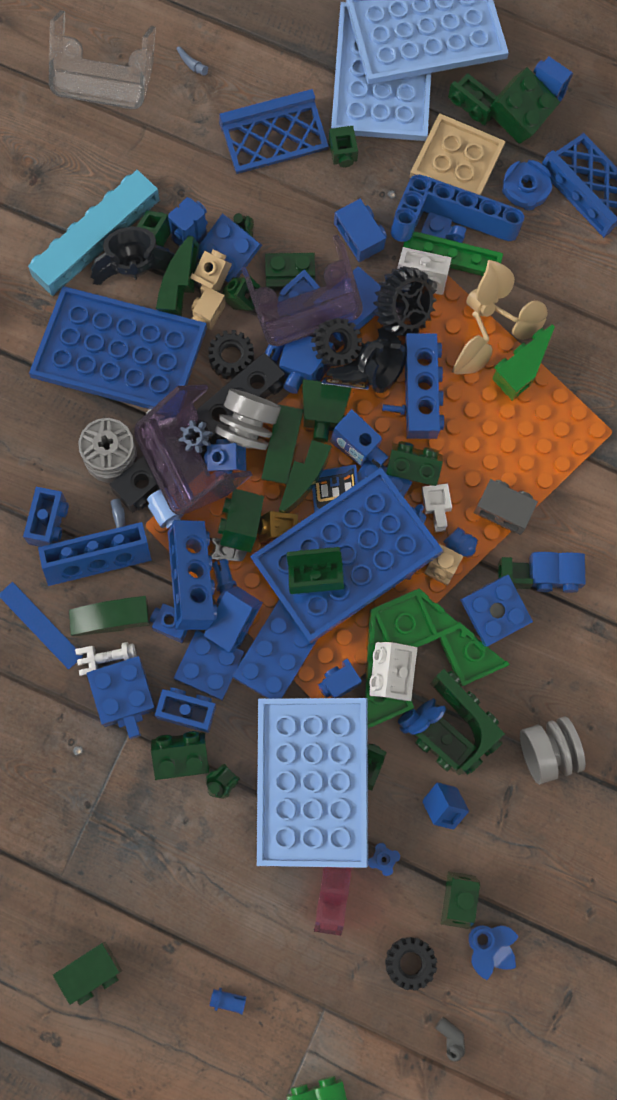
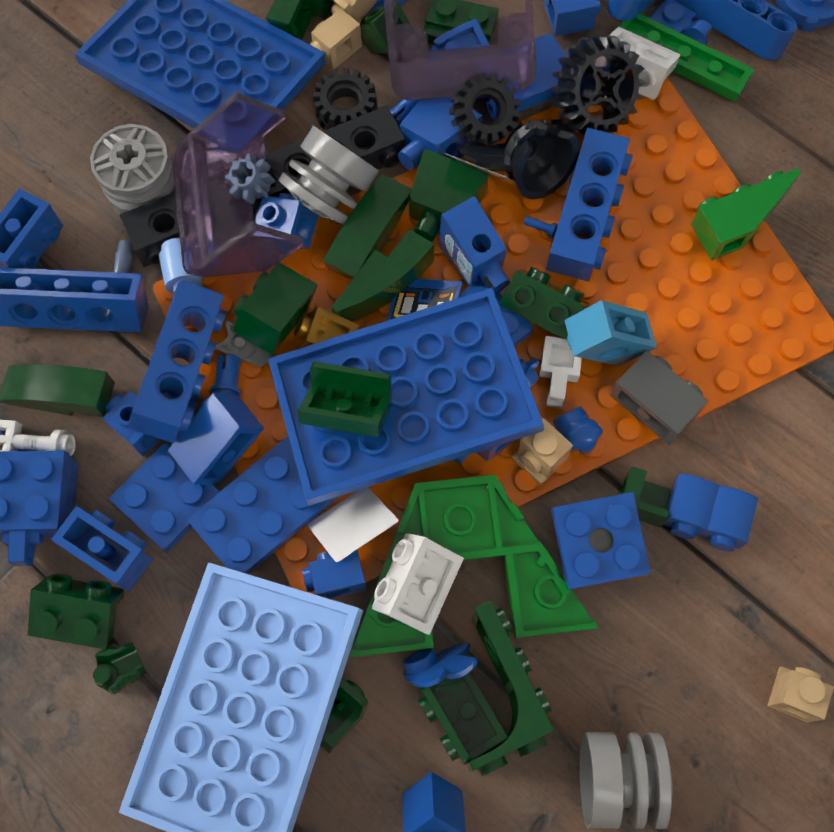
camera: 25 degrees right, 5 degrees down
tan plant [452,260,548,374] -> none
none -> white sticker [307,487,398,562]
none -> dark azure brick [564,300,657,366]

